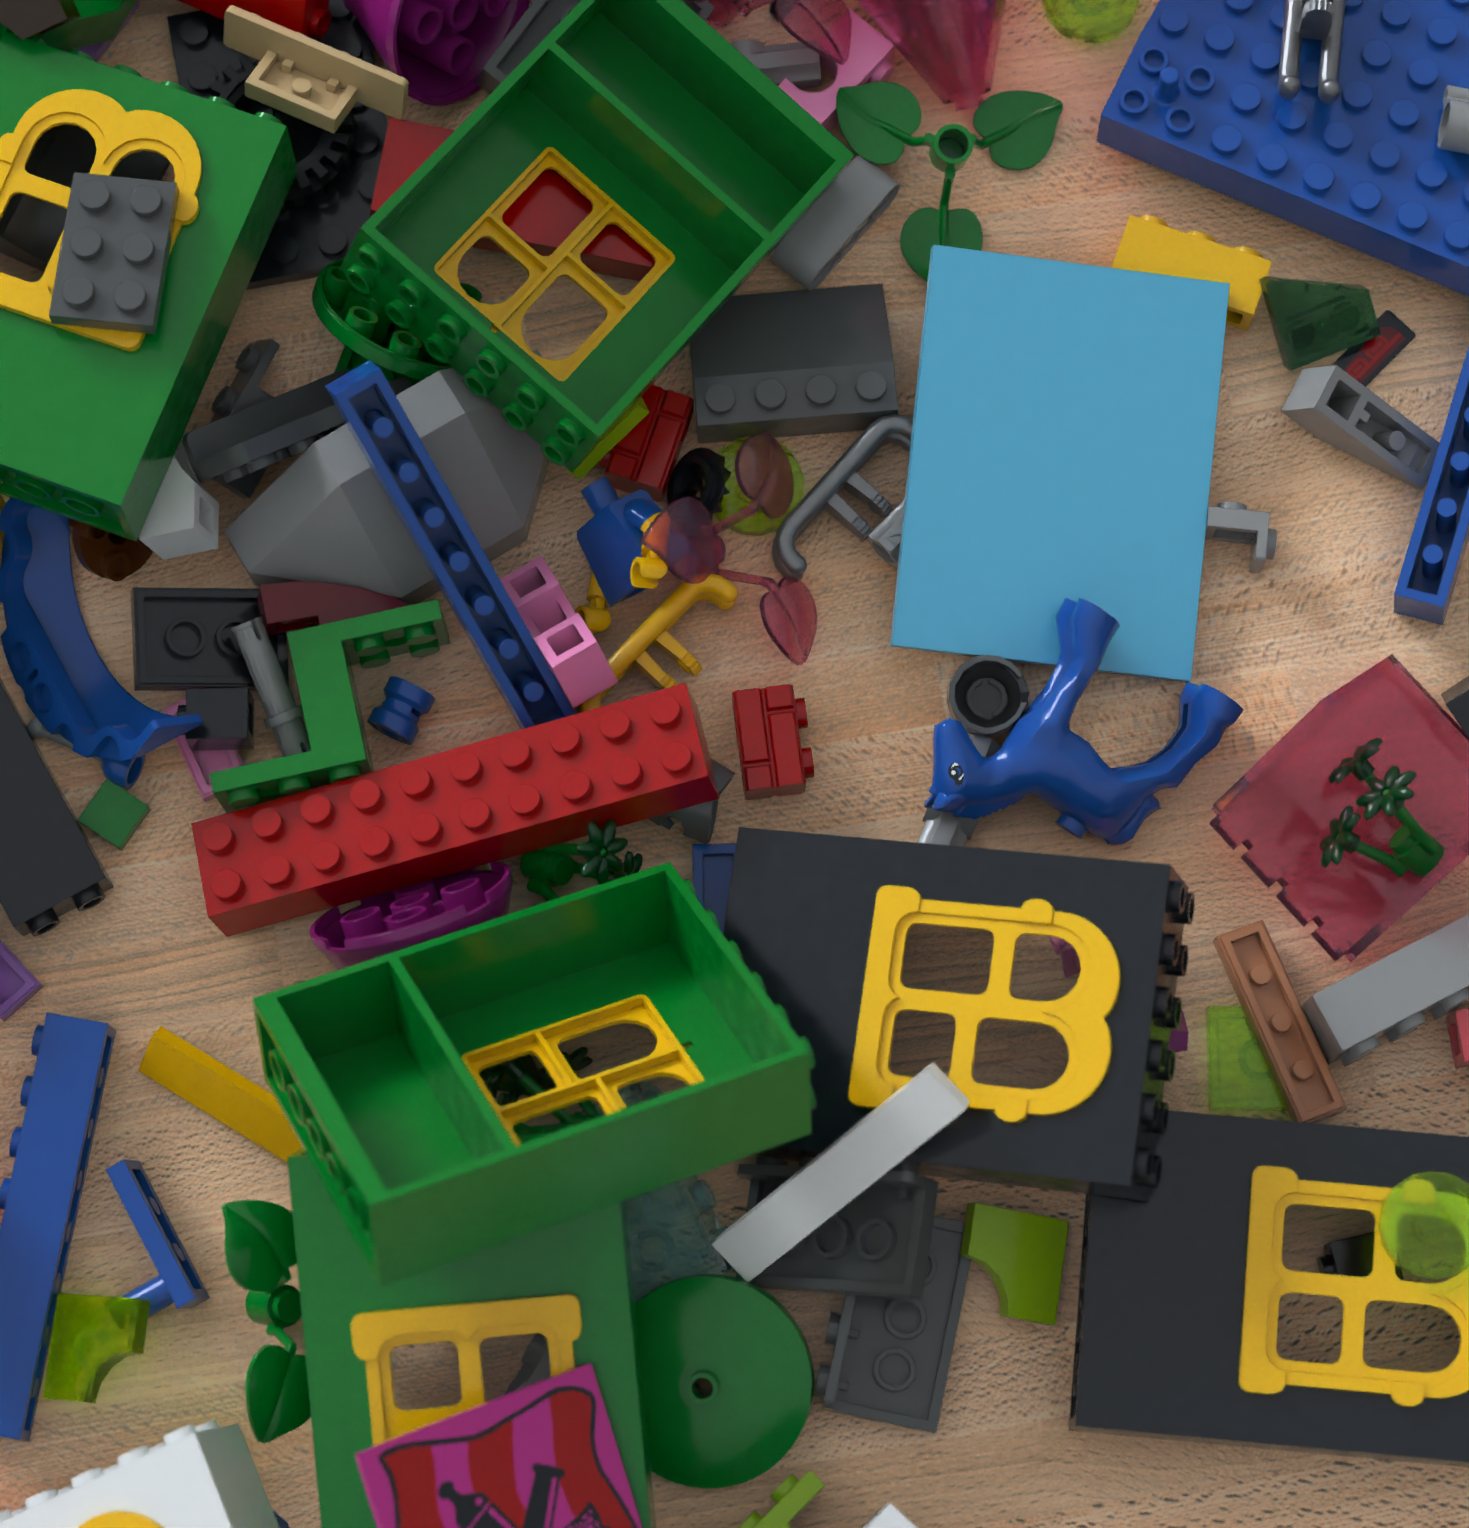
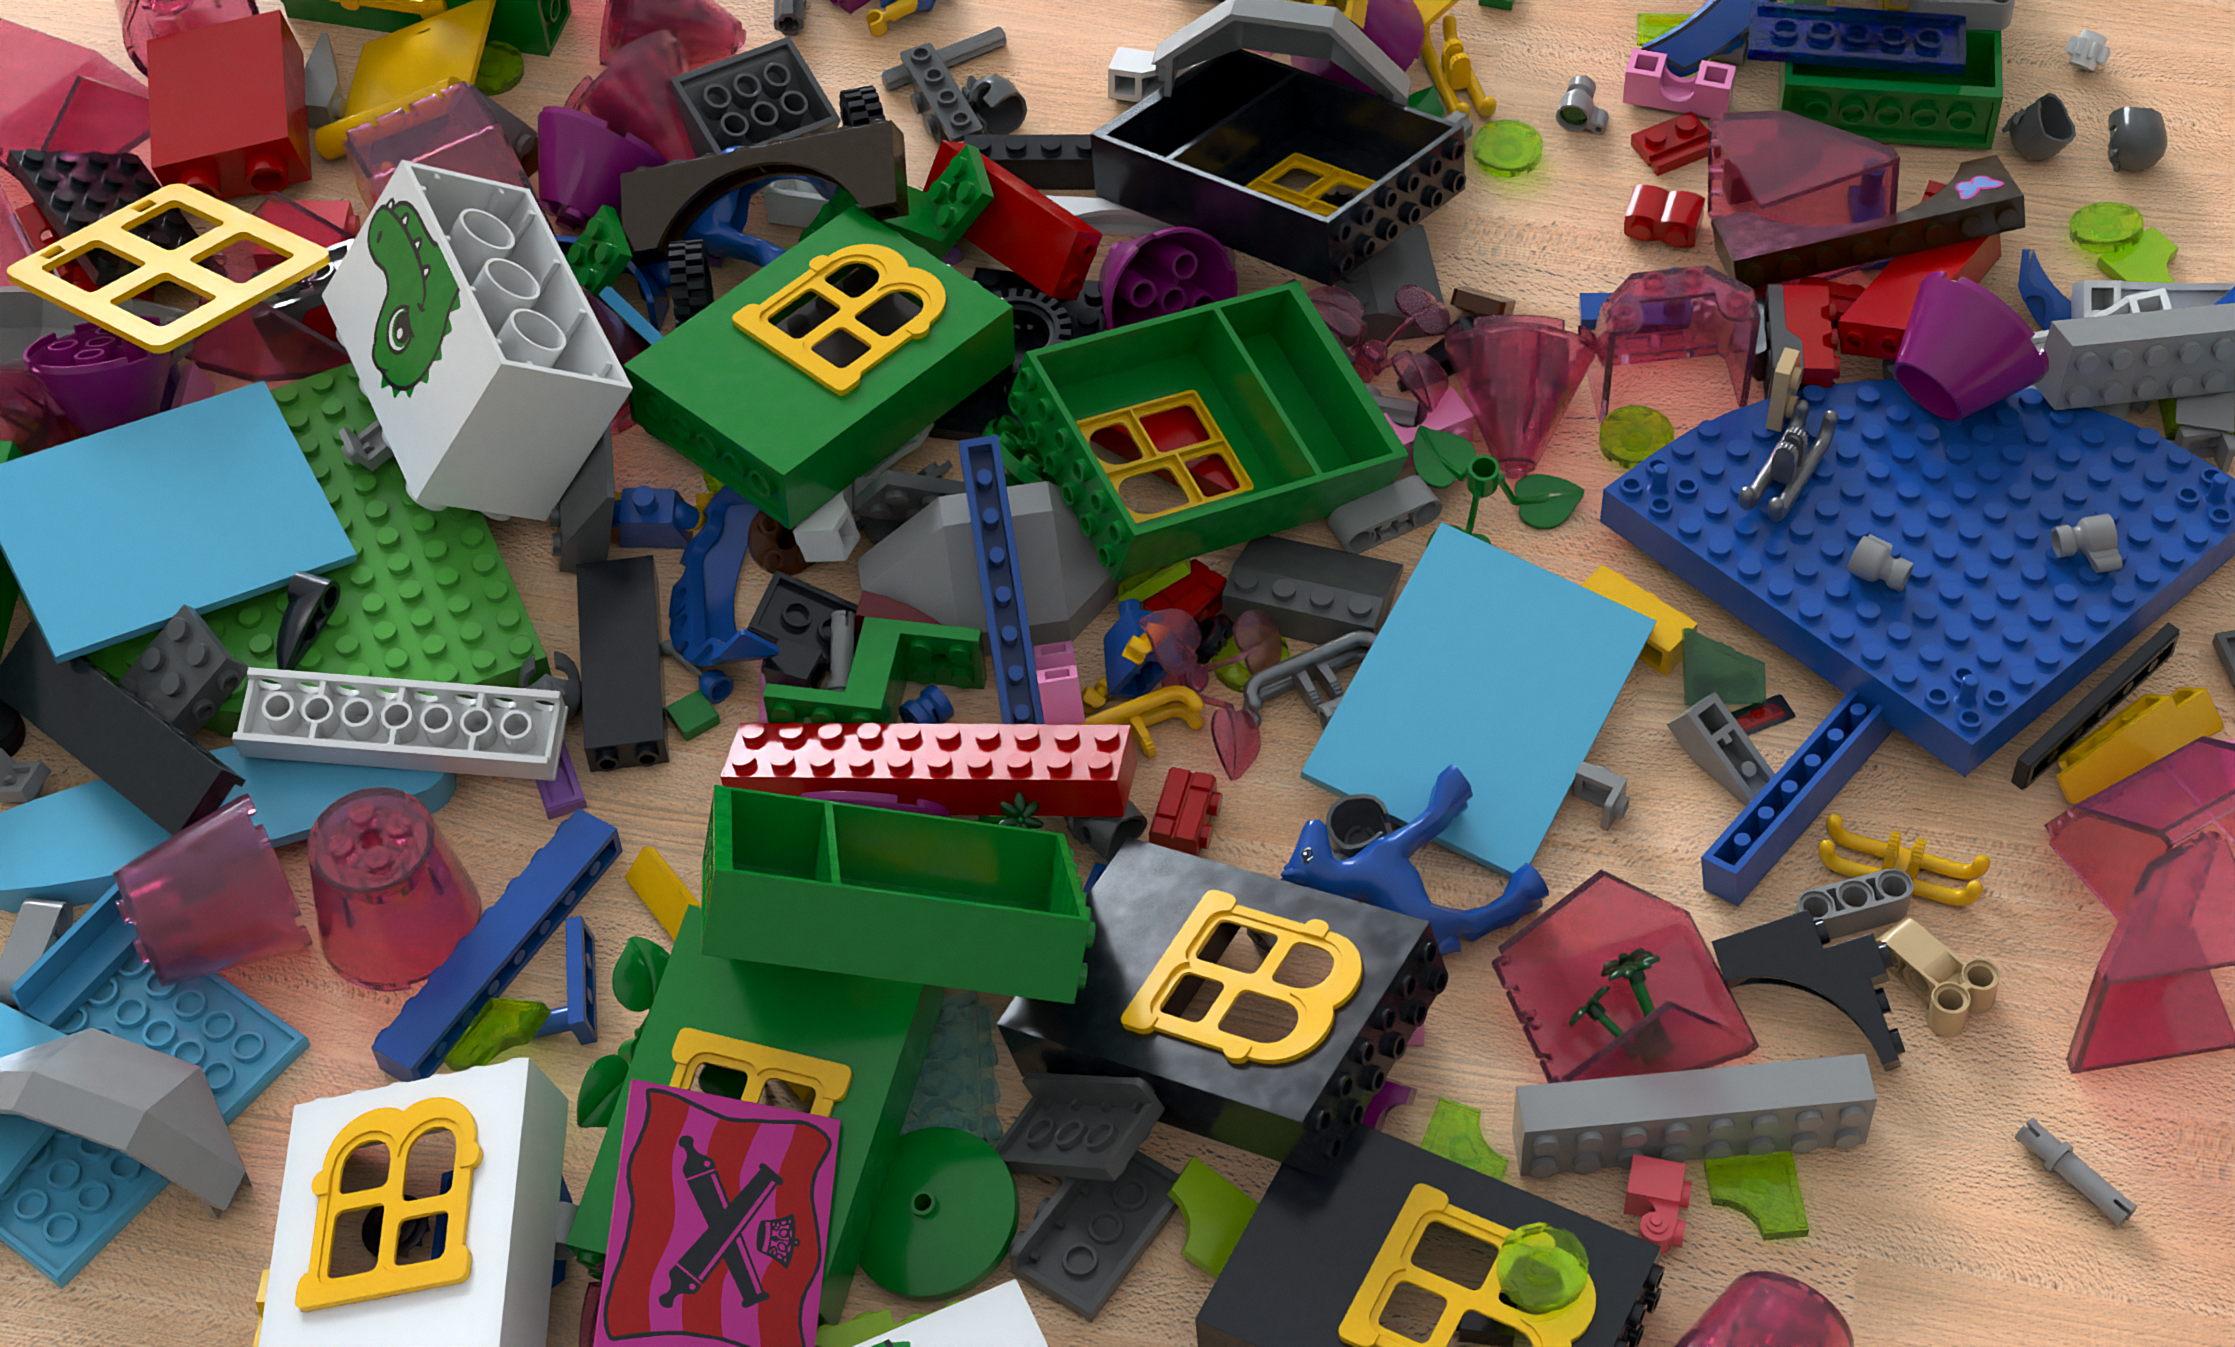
camera: 25 degrees right, 25 degrees down
dark grey plate [49,172,179,334] -> none
tan bracket [223,5,409,134] -> none
white tile [712,1062,970,1282] -> none
nougat tile [1213,919,1347,1123] -> none

